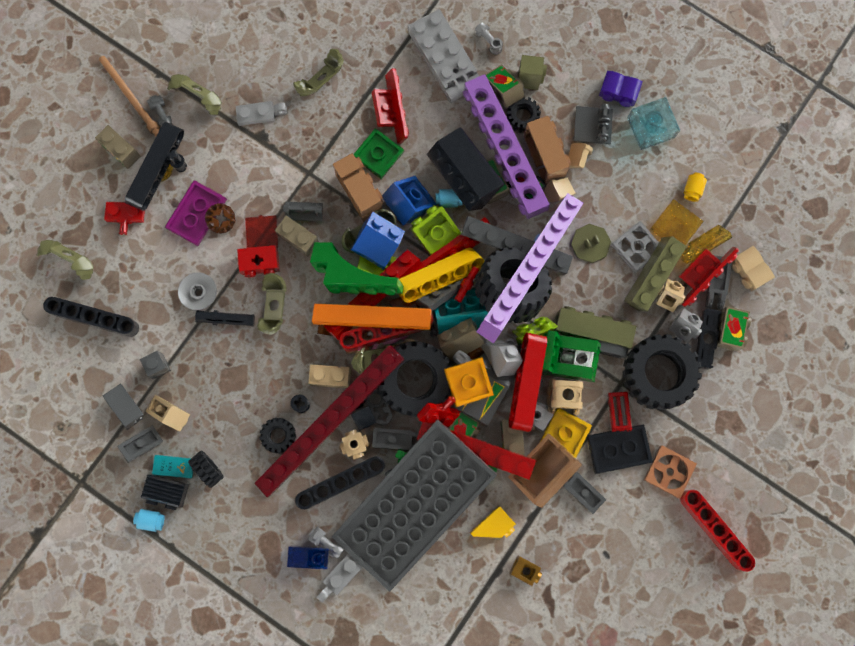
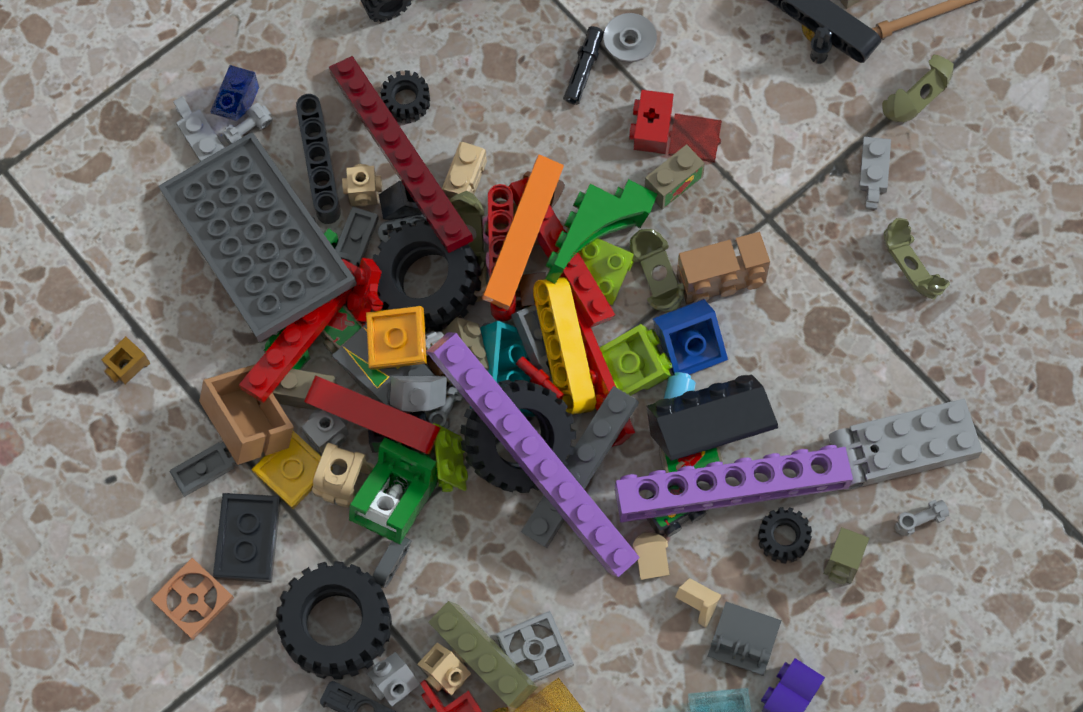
camera: 110 degrees right, 10 degrees down
dark grey bar [147,95,172,126] -> none
magenta tile [165,180,227,246] -> none
reddish brown gear [205,203,236,234] -> none
olive piece [257,273,287,335] -> none
dark grey hinge [283,202,323,222] -> none
black bush [291,394,310,413] -> none
blue slope [351,212,405,270] -> none
green tile [354,128,404,180] -> none
red bracket [372,68,409,144] -> none
yellow slope [470,506,516,538] -> none
brick [485,64,525,108] -> none
medium nougat piece [523,116,571,185] -> none
olive brick [554,306,637,351] -> none
olive piece [571,224,611,263] -> none
red tile [608,392,632,432] -> none
red beam [680,490,756,572] -> none

